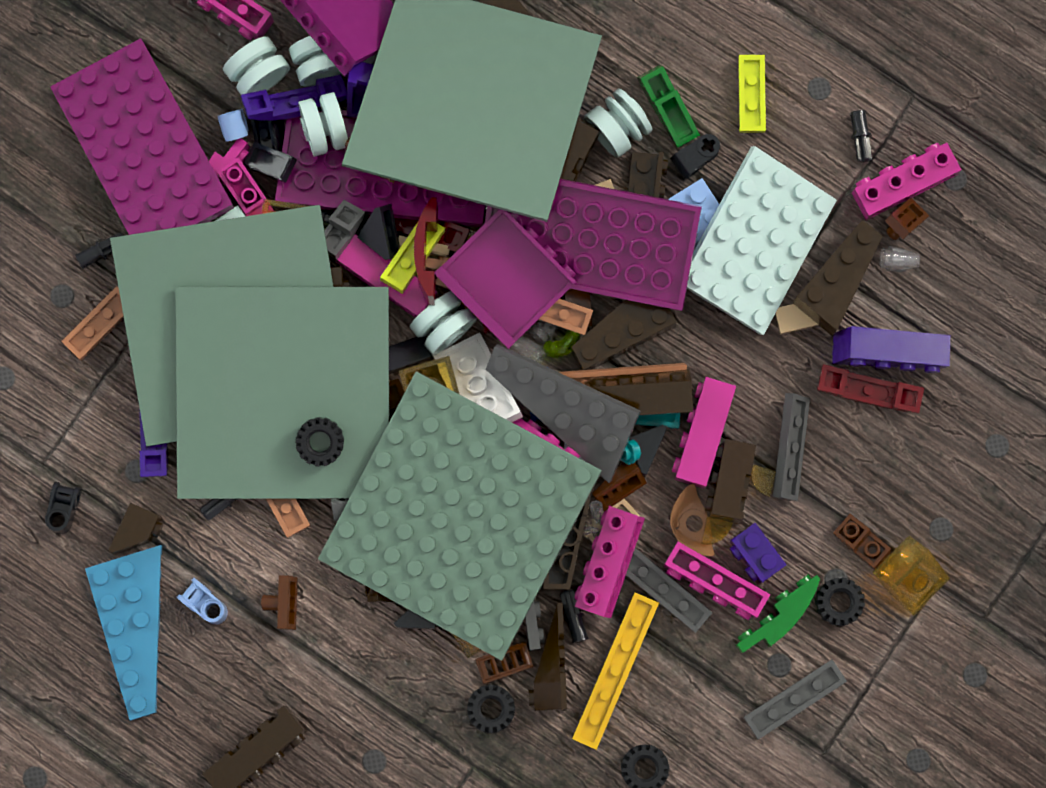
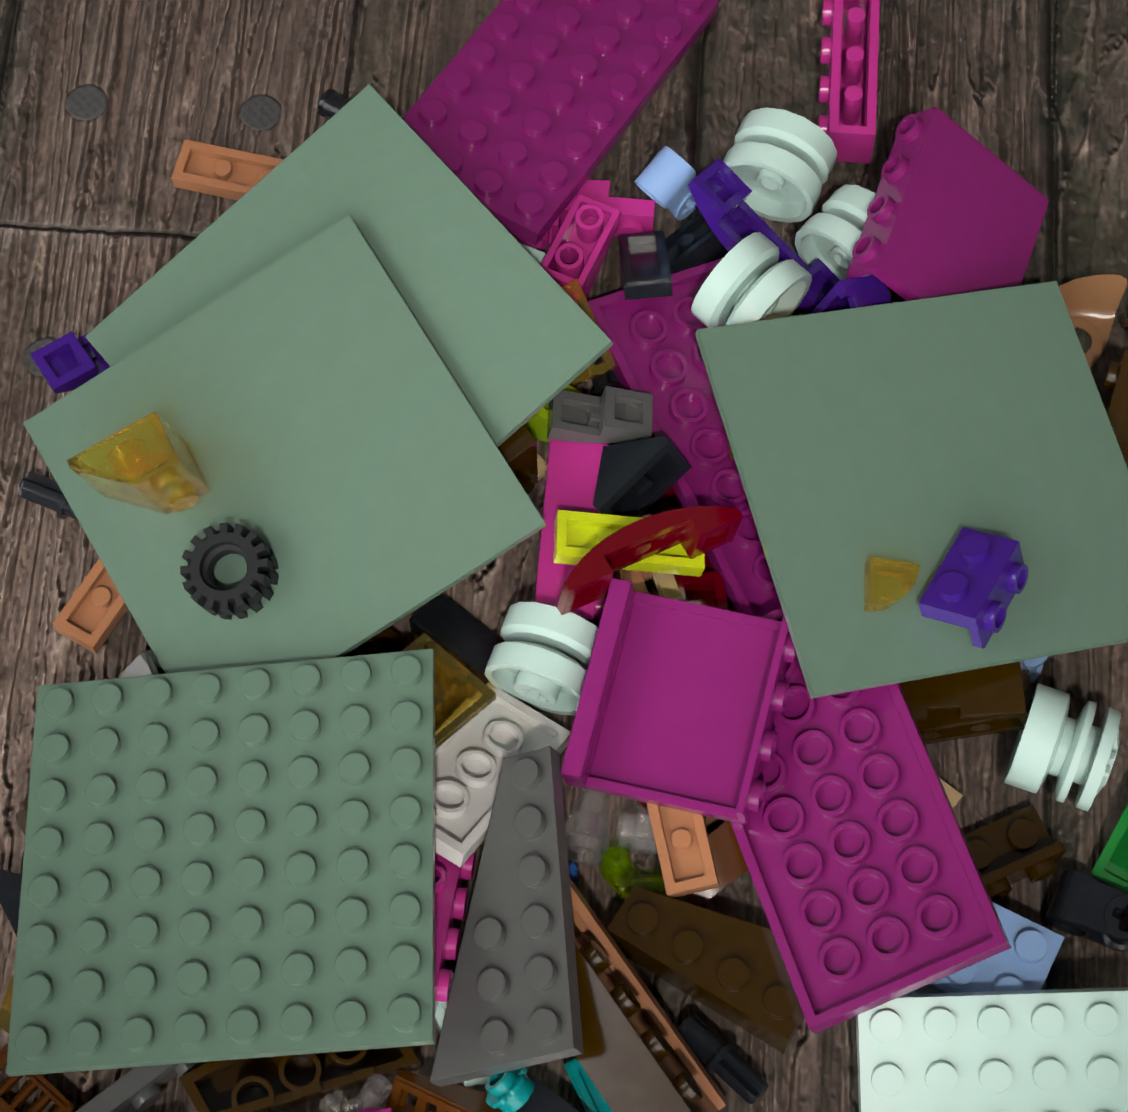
camera: 60 degrees right, 15 degrees down
none -> clear yellow slope [67,412,210,514]
none -> black axle [677,1012,769,1104]
none -> clear yellow tile [864,557,920,612]
none -> dark purple bracket [919,527,1028,649]

